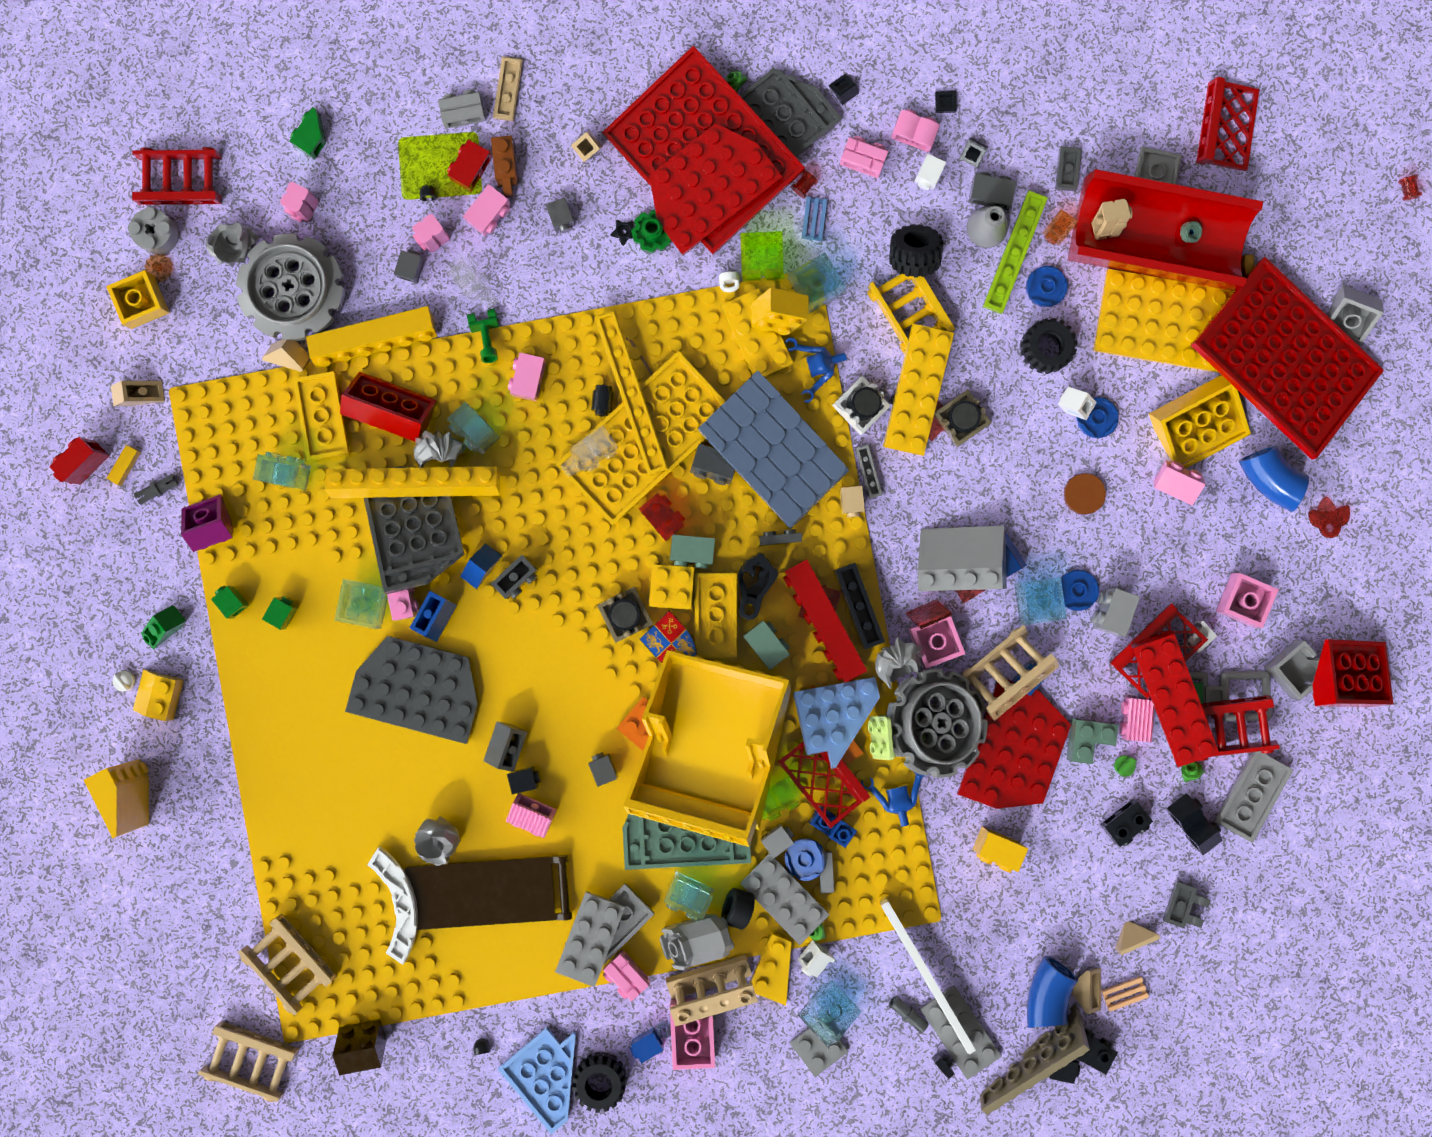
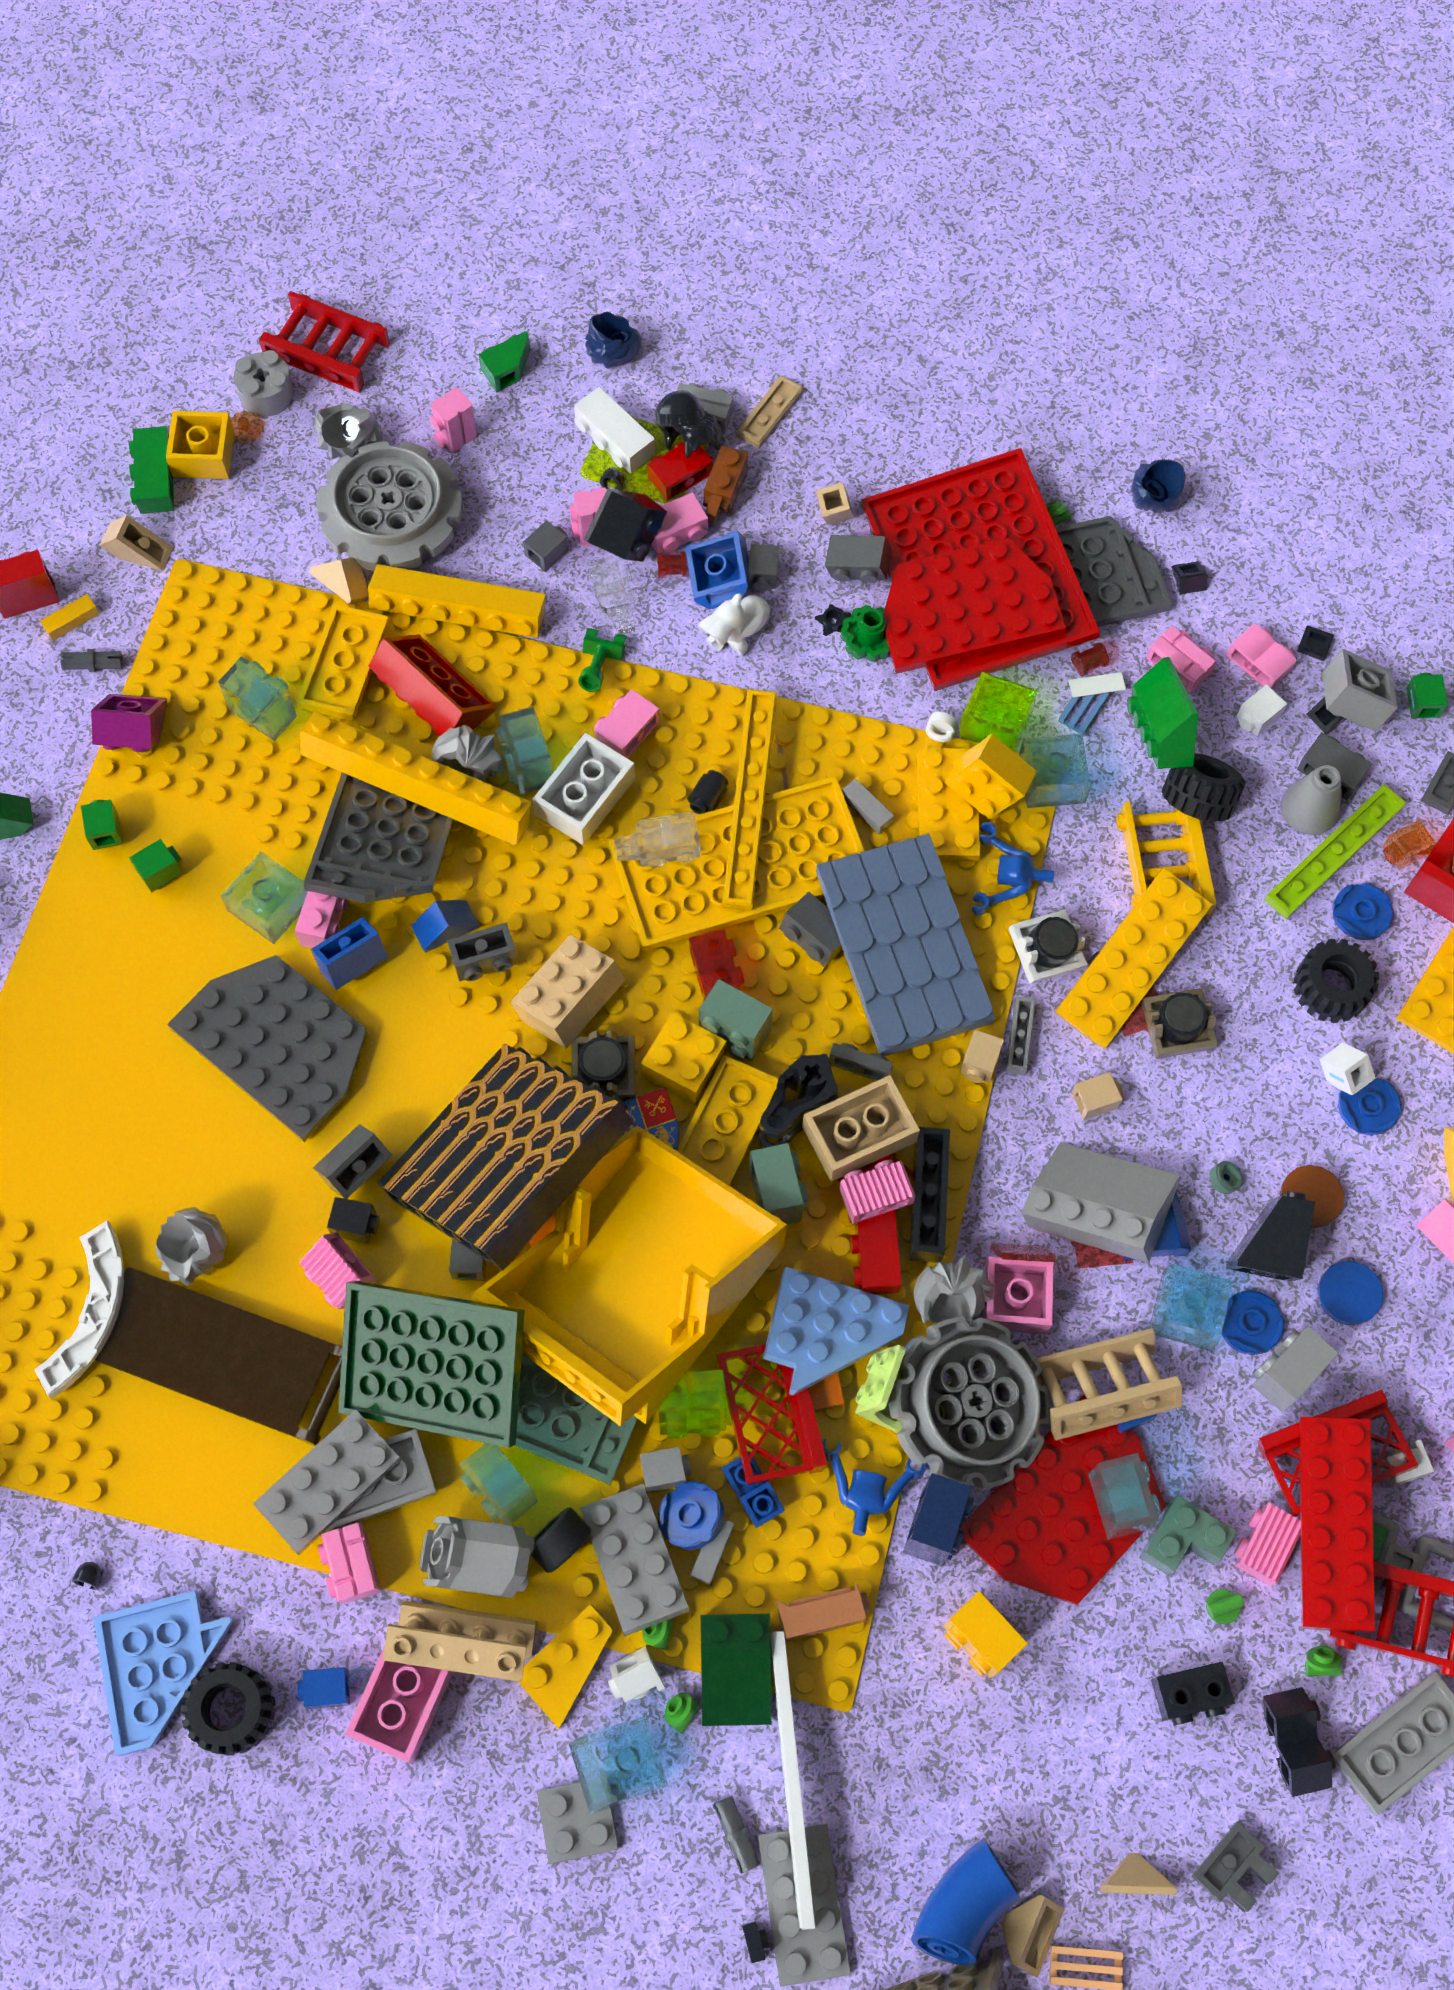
camera: 20 degrees right, 20 degrees down
none -> green brick [129,426,174,514]
none -> plate [338,1280,525,1448]
none -> panel [378,1044,634,1271]
none -> tan brick [511,934,625,1048]
none -> white brick [533,733,635,846]
none -> white brick [574,387,655,474]
none -> black slope [584,488,667,562]
none -> dark blue hair [585,311,642,369]
none -> black hair [655,390,725,458]
none -> clear red bush [657,551,687,578]
none -> bright green plate [664,1693,702,1734]
none -> blue slope [685,530,749,610]
none -> white animal [697,593,770,656]
none -> dark green slope [700,1614,772,1727]
none -> nougat window [776,1584,870,1642]
none -> tan brick [802,1075,920,1182]
none -> dark grey brick [825,535,892,583]
none -> bright pink brick [839,1160,915,1223]
none -> light grey piece [842,778,894,835]
none -> dark blue brick [903,1473,974,1566]
none -> white sticker [1068,672,1126,698]
none -> tan brick [1071,1072,1124,1120]
none -> clear light blue brick [1088,1453,1161,1540]
none -> green slope [1127,657,1198,769]
none -> dark blue hair [1130,459,1186,513]
none -> sand green tile [1210,1161,1243,1195]
none -> black slope [1226,1191,1315,1282]
none -> blue tile [1317,1261,1384,1325]
none -> light grey brick [1322,649,1398,732]
none -> green brick [1406,673,1448,719]

